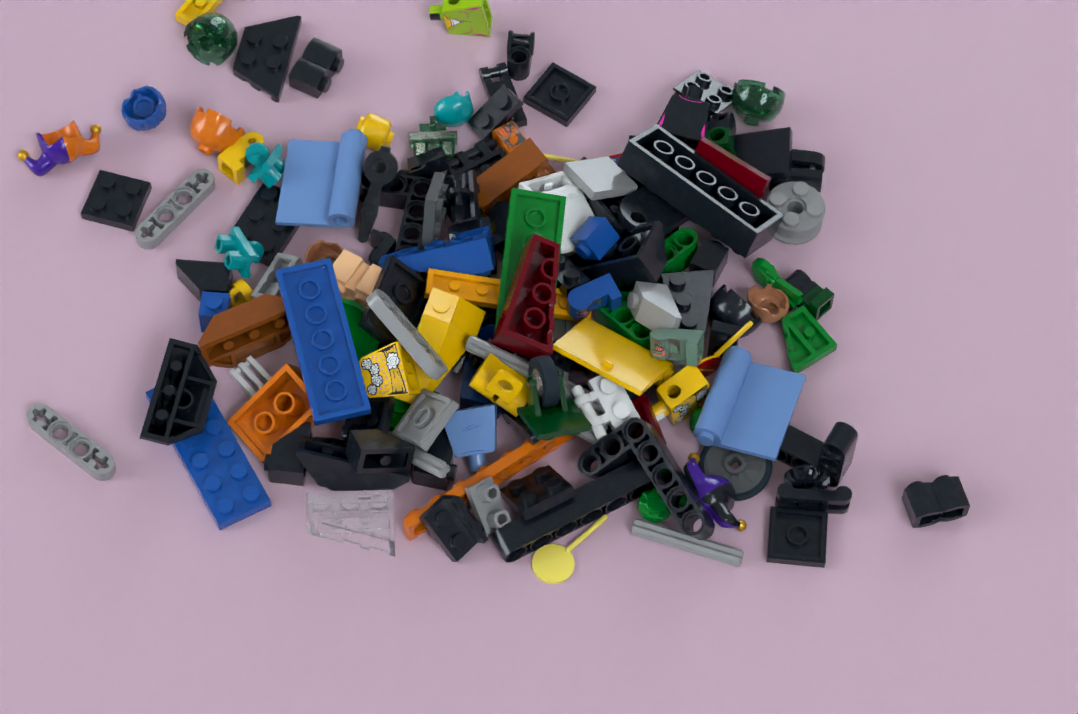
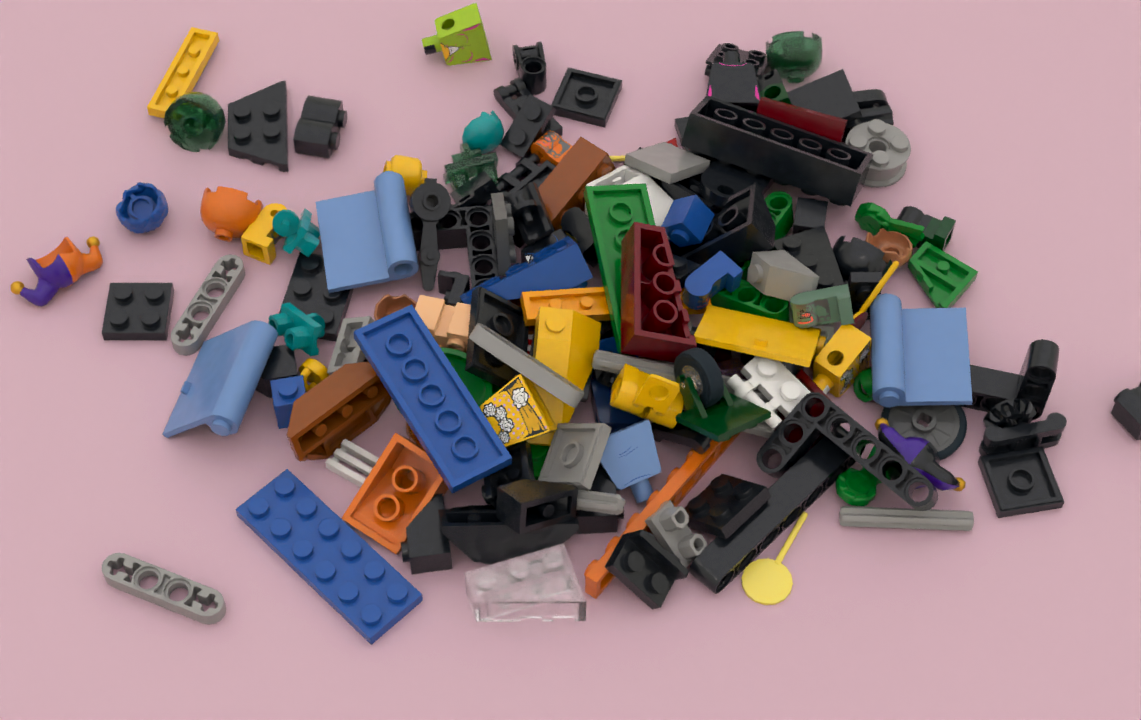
camera: 15 degrees left, 5 degrees down
black wedge [140,338,217,446] -> none
none -> medium blue door [162,320,278,438]

